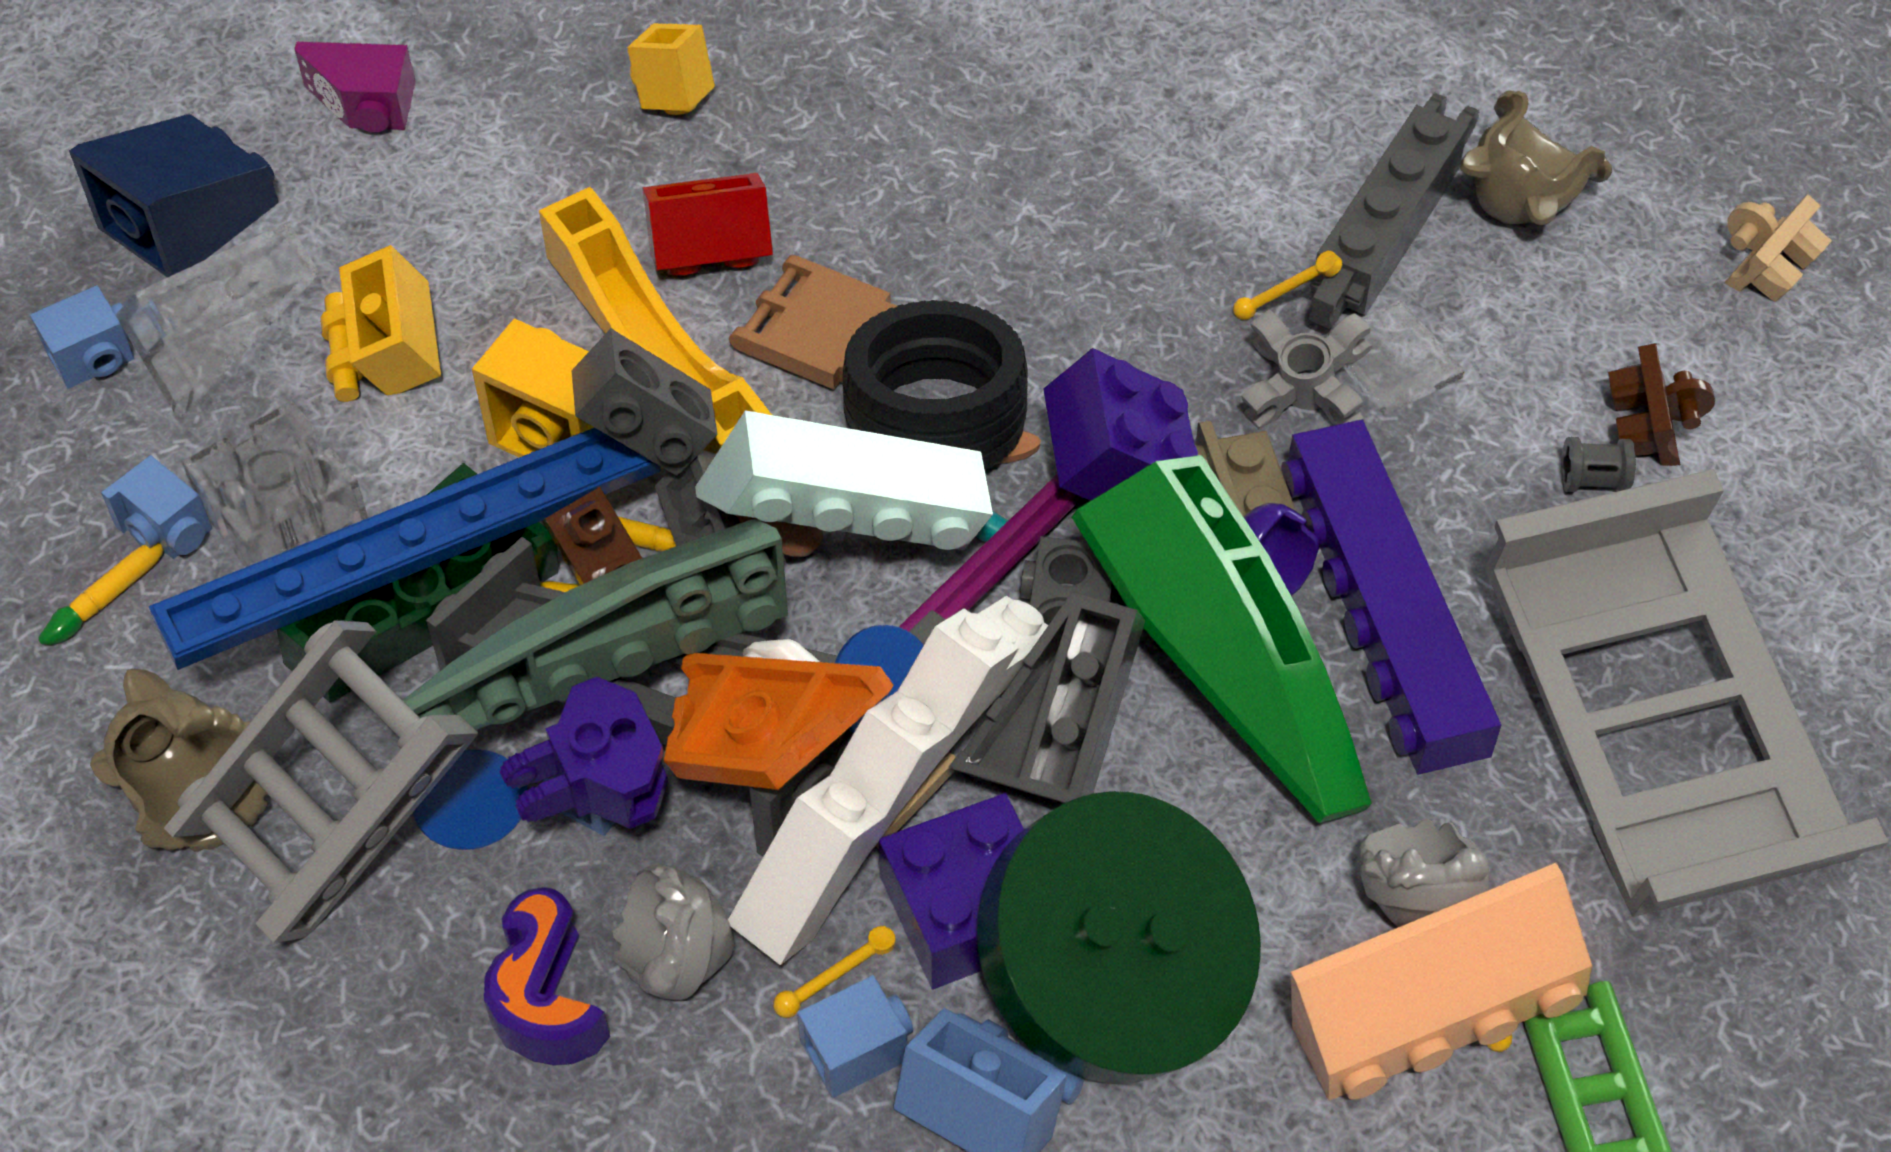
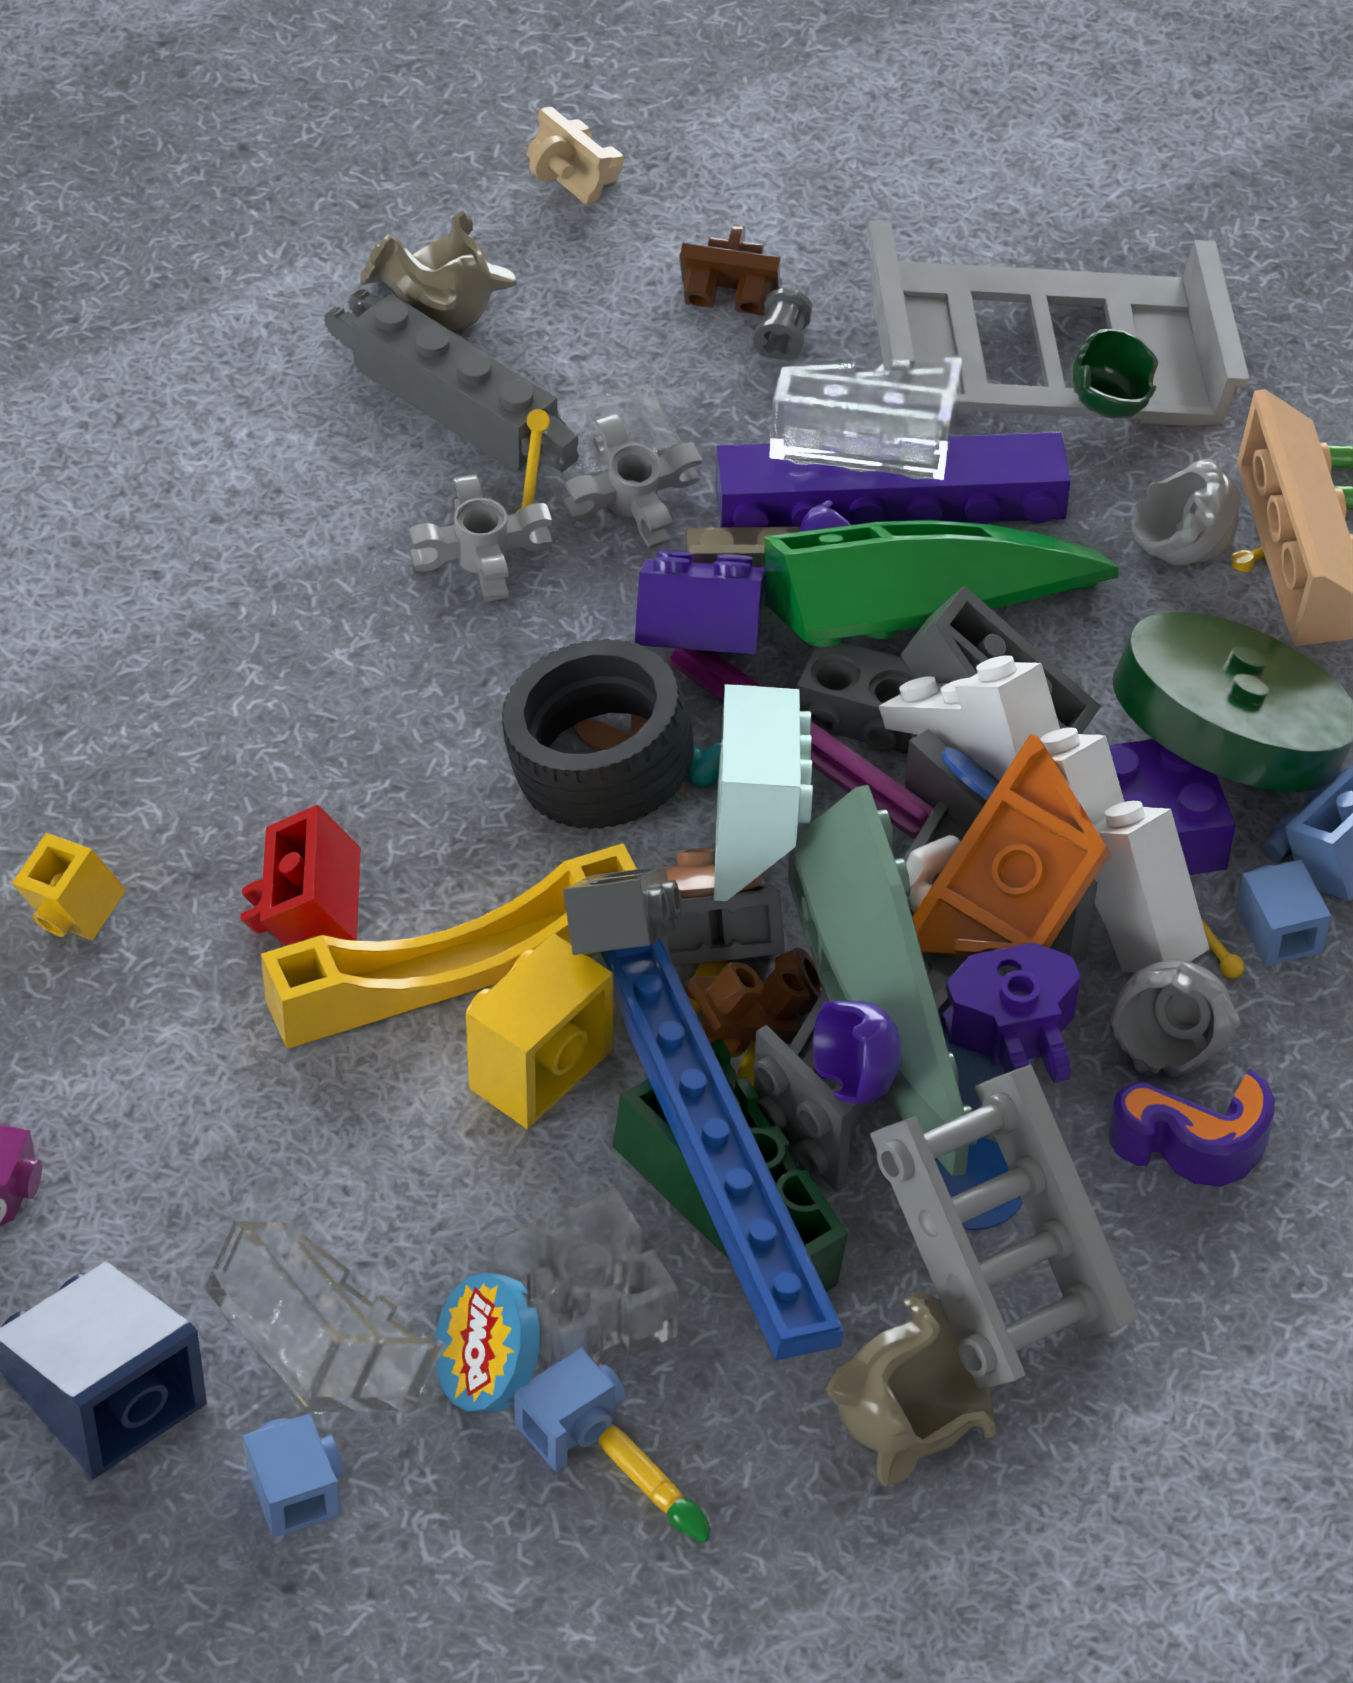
camera: 80 degrees left, 5 degrees down
yellow brick [320,245,441,402] -> none
medium nougat plate [729,255,897,390] -> none
none -> light grey pin [409,474,552,602]
none -> tile [434,1273,540,1414]
none -> clear wedge [770,357,962,480]
none -> dark purple hair [813,1001,902,1104]
none -> dark green hair [1071,328,1158,418]

